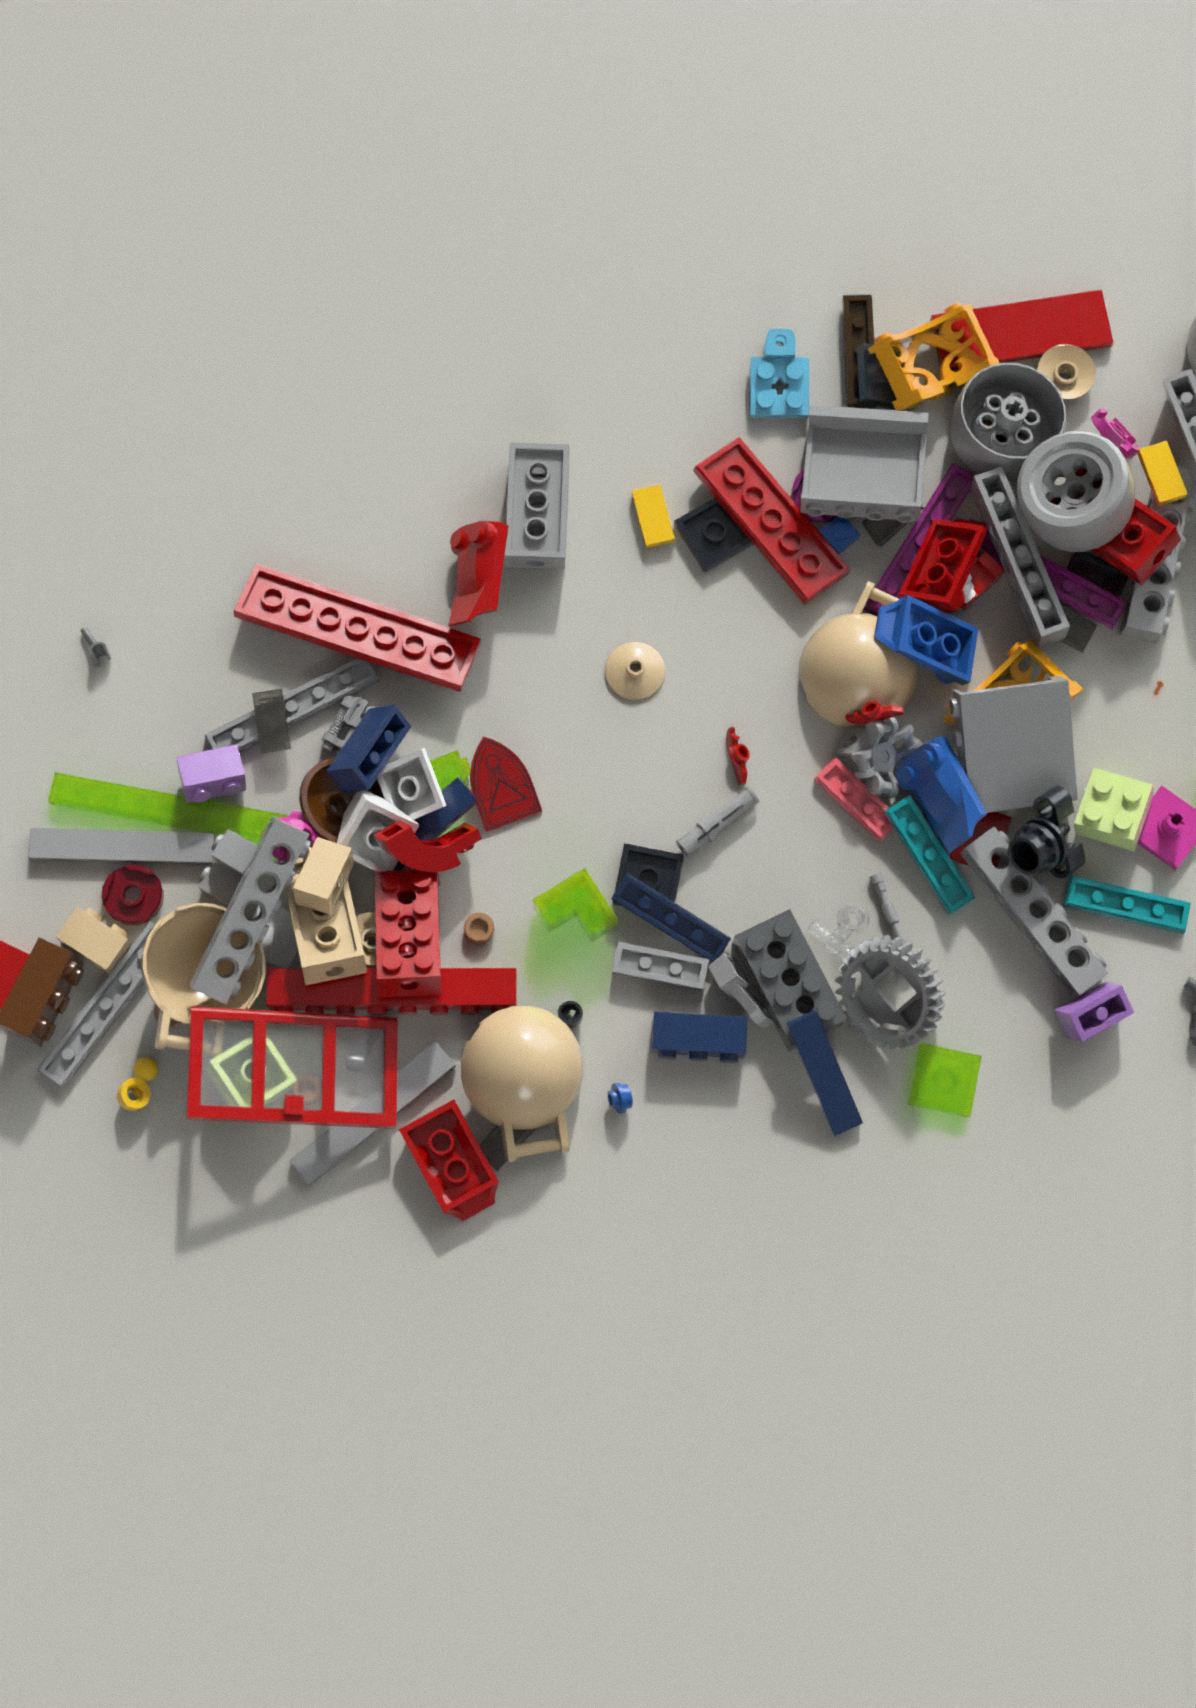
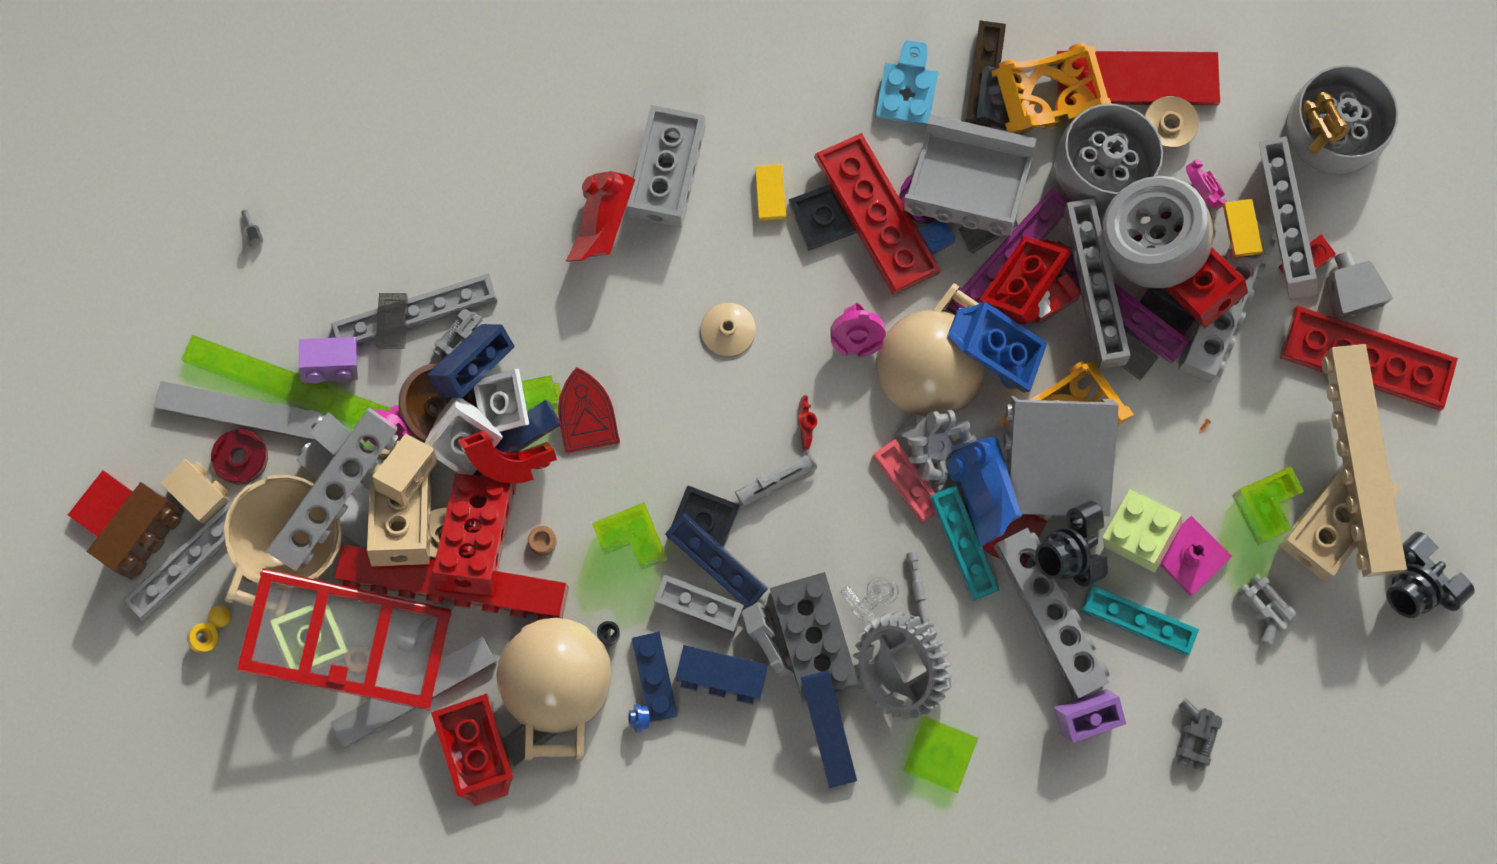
camera: 15 degrees right, 0 degrees up
plate [234,564,481,692] -> none
red piece [845,701,904,725] -> none
none -> dark blue plate [632,632,678,723]
none -> dark pink tile [830,303,886,357]

